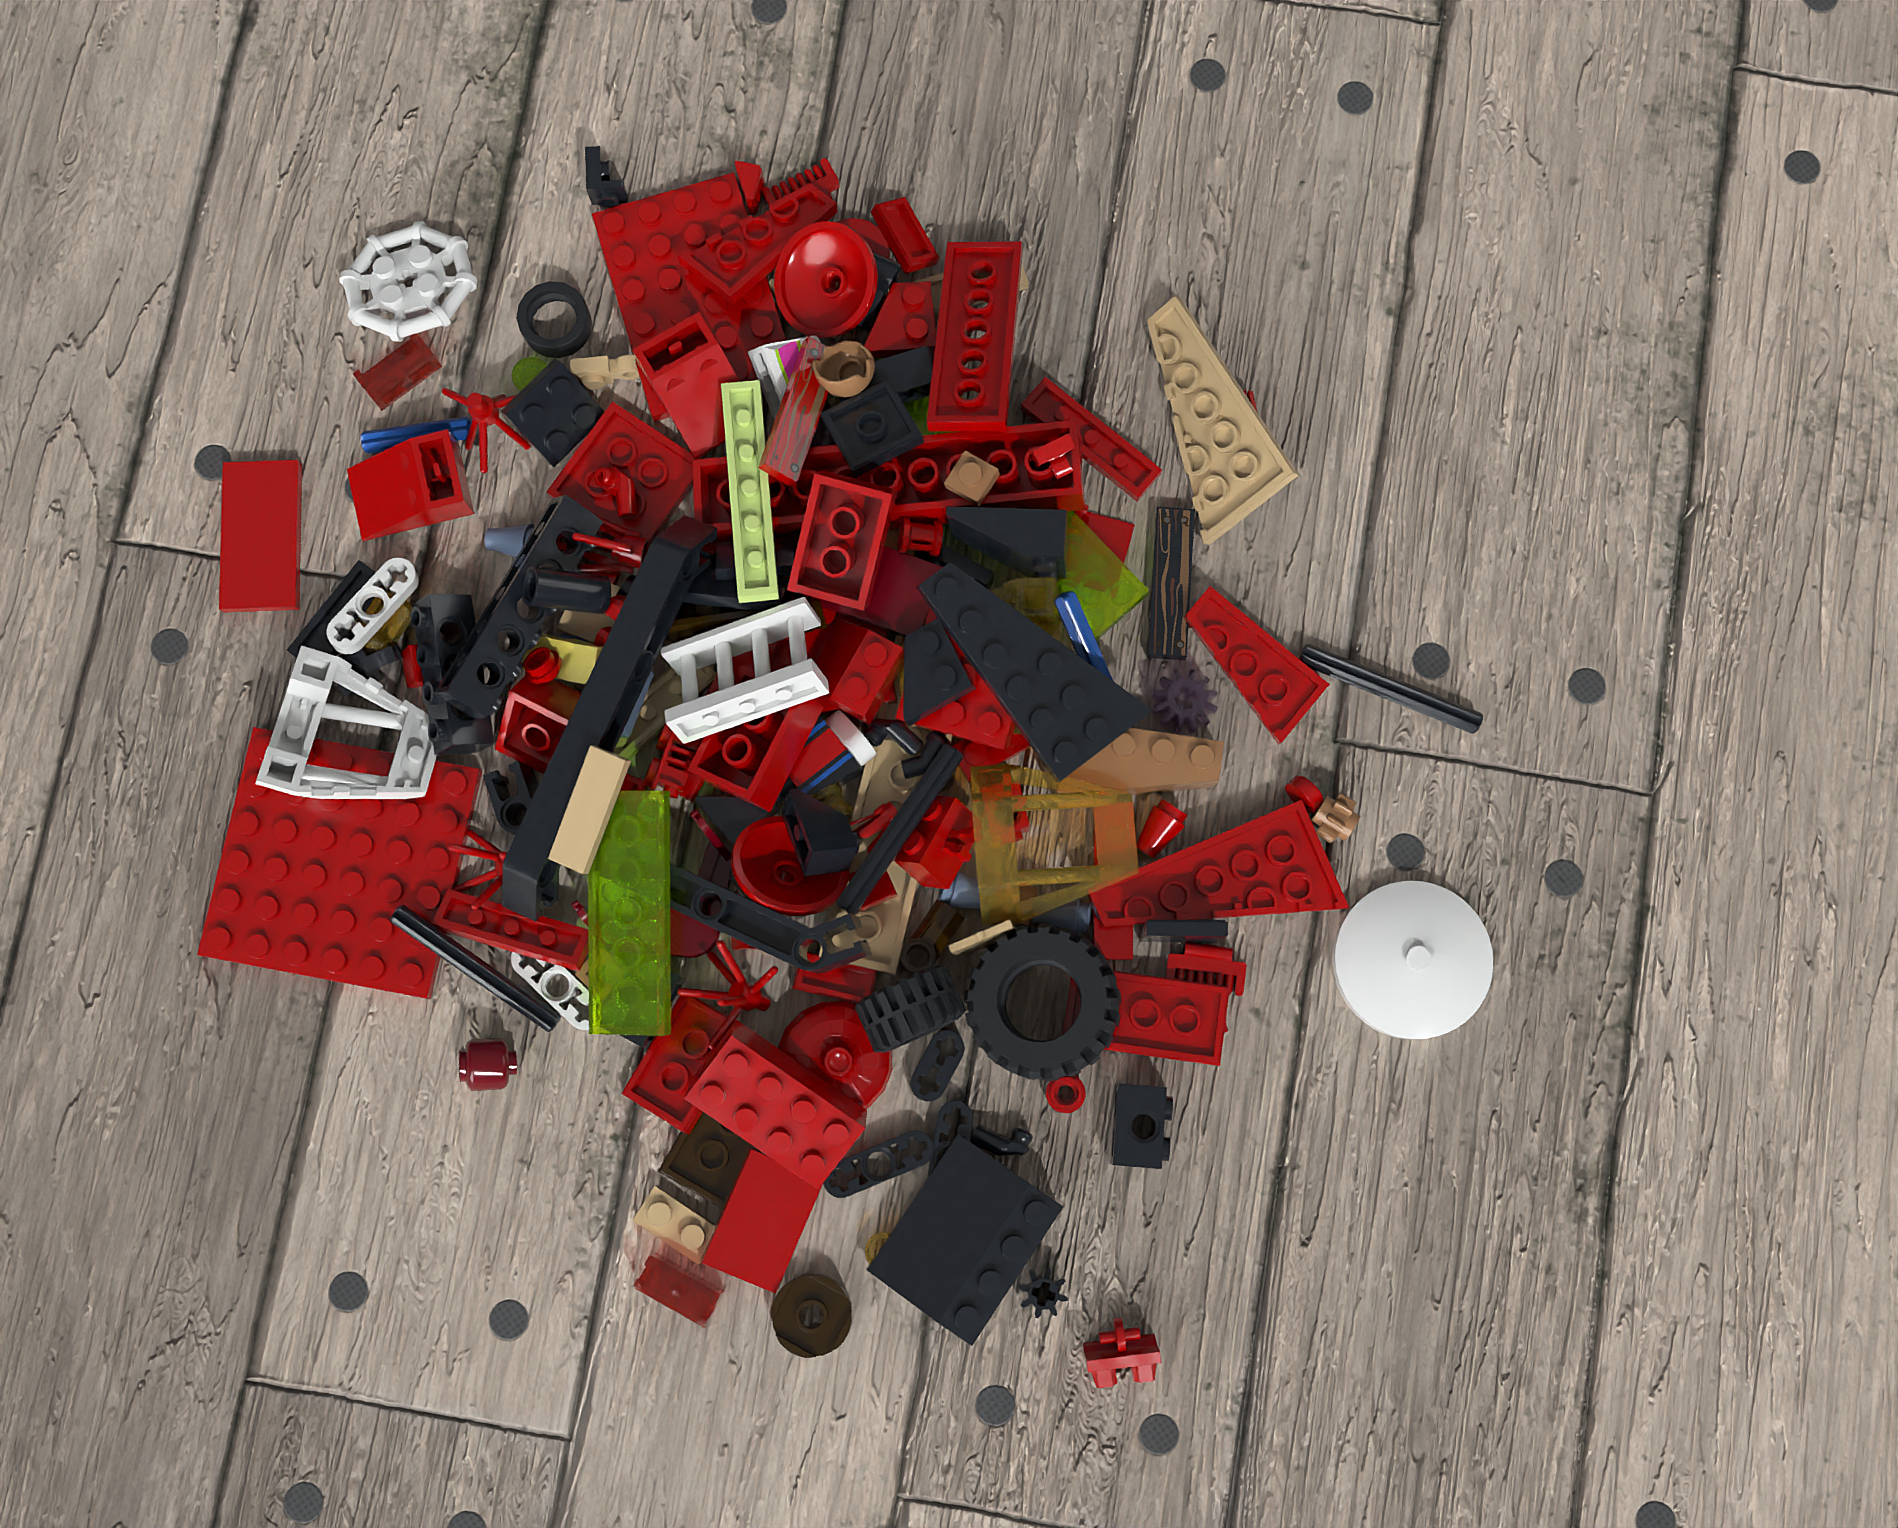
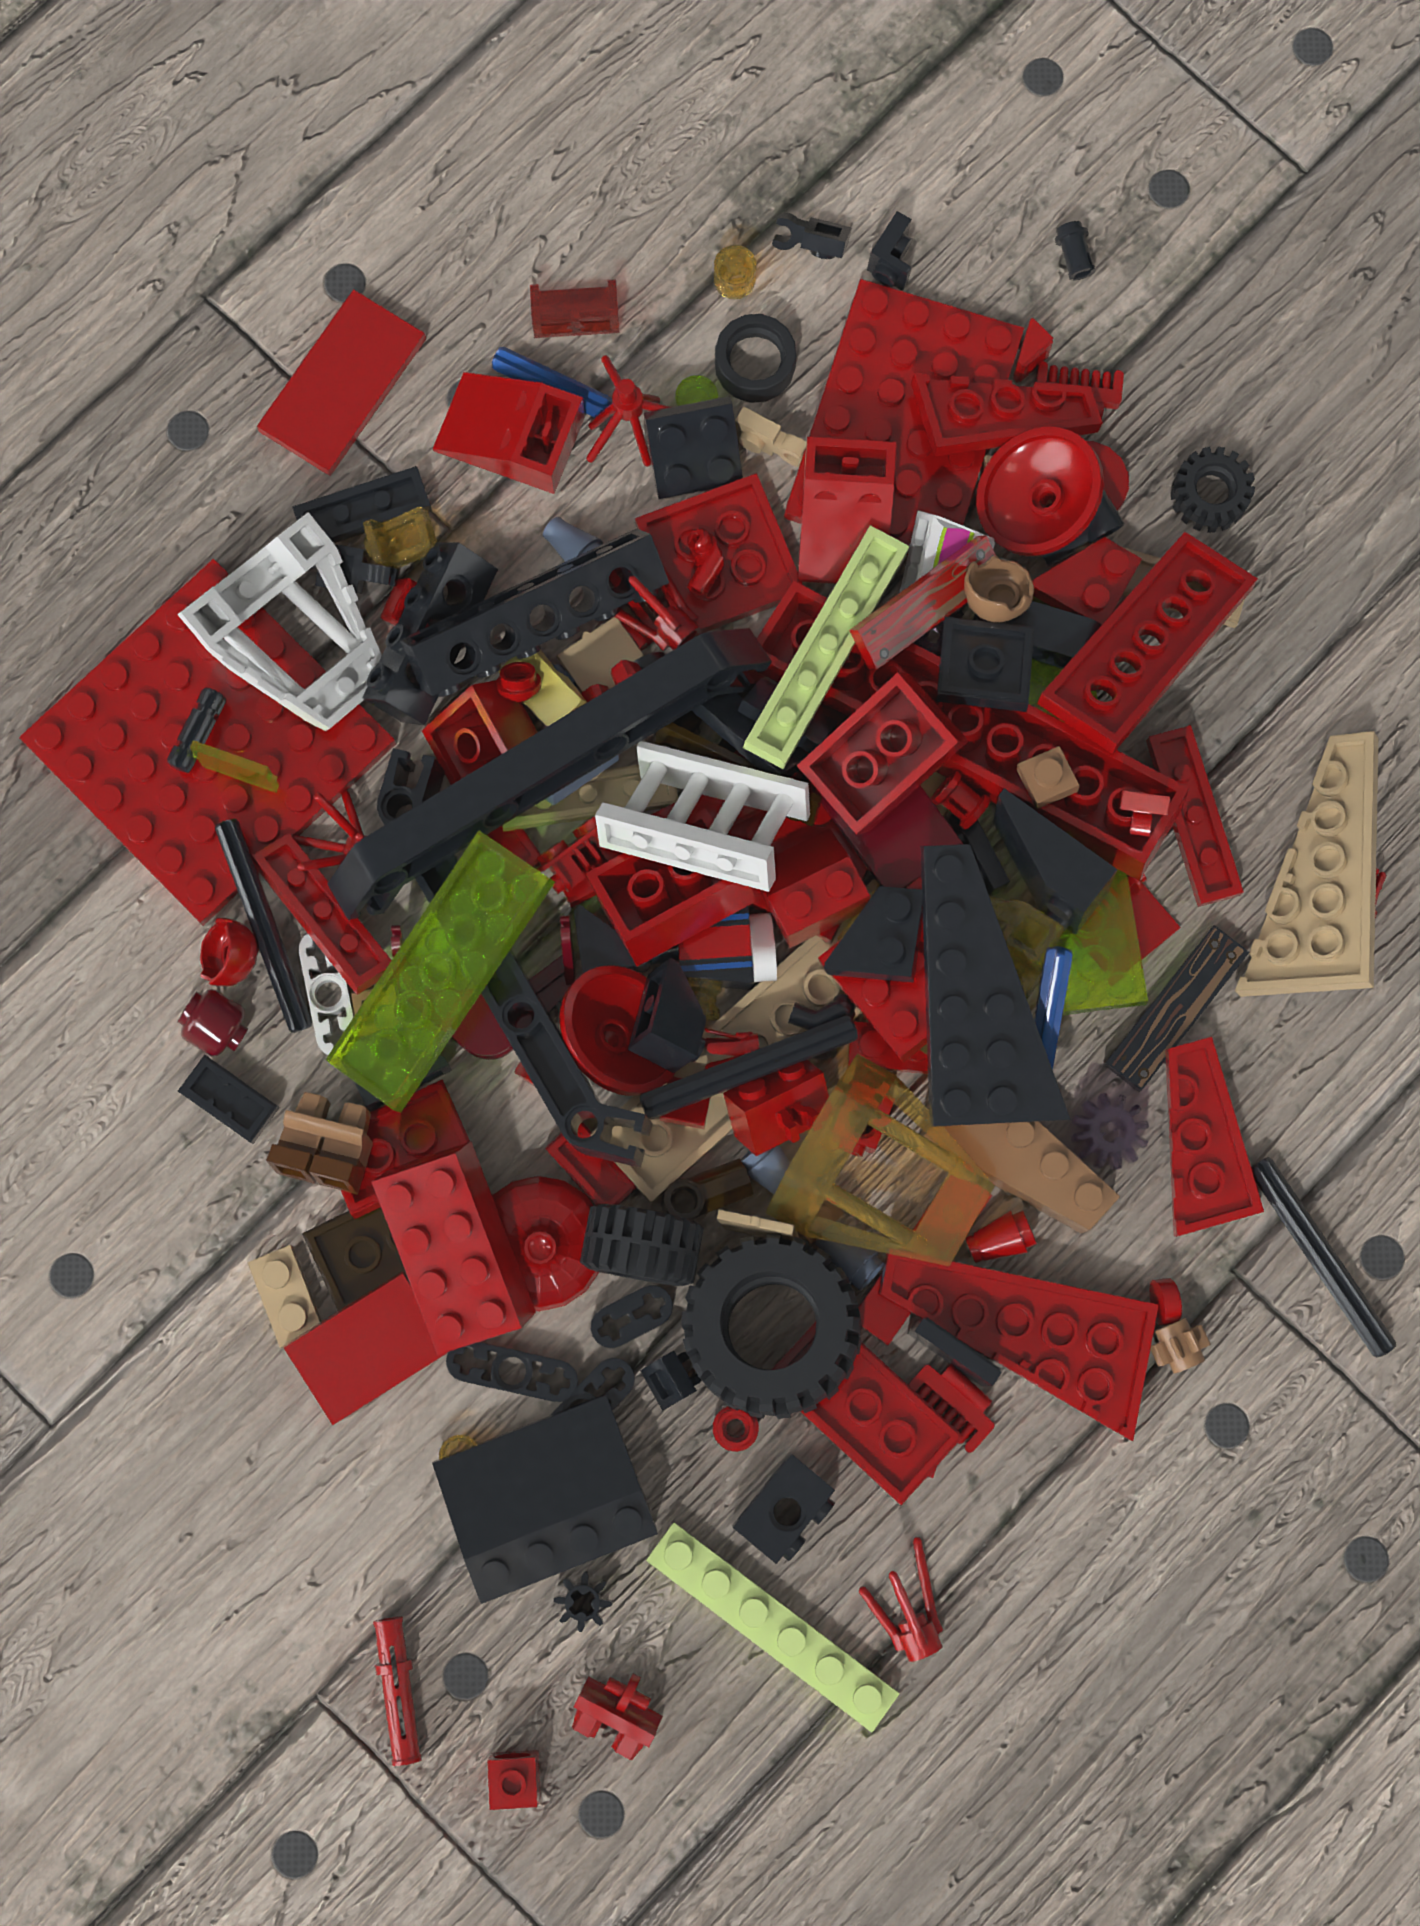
camera: 30 degrees right, 0 degrees up
white beam [327,558,419,654] -> none
white plate [339,221,478,342] -> none
black pin [522,566,612,614] -> none
tan tile [548,745,631,874] -> none
clear red hinge [633,1252,725,1328] -> none
red plant [677,940,778,1049] -> none
dark brown plate [771,1274,853,1358] -> none
black arm [863,719,924,756] -> none
red tile [871,197,940,274] -> none
black arm [971,1125,1033,1156] -> none
white dish [1332,881,1493,1040] -> none
none -> black axle [167,687,226,773]
none -> black plate [178,1054,280,1144]
none -> clear neon green piece [190,740,279,792]
none -> red hair [200,918,258,986]
none -> hips [266,1092,373,1194]
none -> red pin [373,1616,422,1766]
none -> red brick [487,1750,541,1810]
none -> black tile [640,1350,702,1411]
none -> yellowish green plate [646,1522,900,1732]
none -> clear yellow wheel [714,245,756,299]
none -> black plate [772,213,852,259]
none -> red plant [859,1537,944,1662]
none -> black pin [1055,221,1096,281]
none -> black tyre [1171,446,1255,533]

